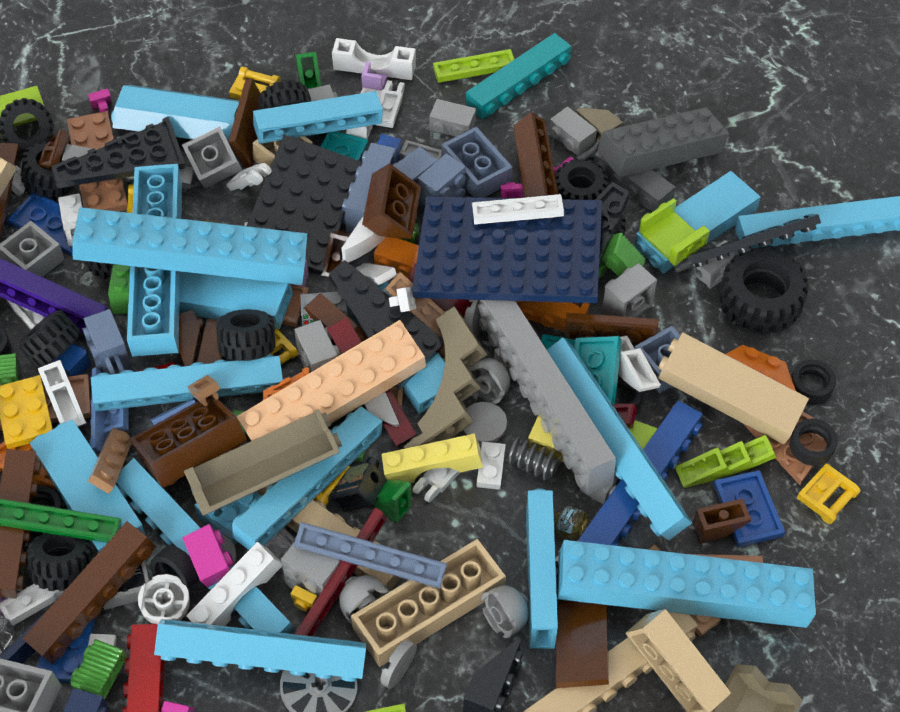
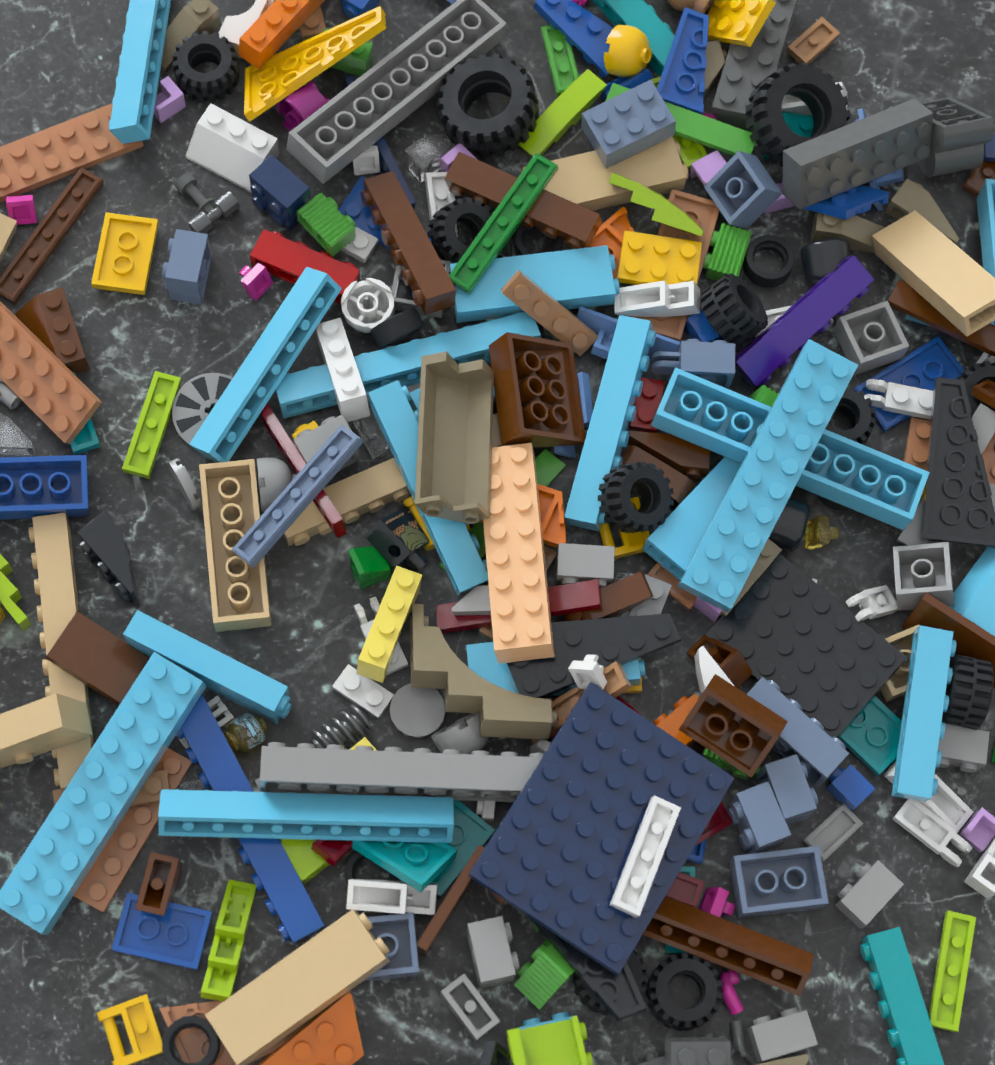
camera: 110 degrees right, 15 degrees up
dark pink brick [182,524,235,588] -> none
medium nougat tile [187,375,220,406] -> none
white tile [356,263,397,285] -> none
light grey cylinder [481,585,529,638] -> none
none -> light grey brick [440,973,500,1043]

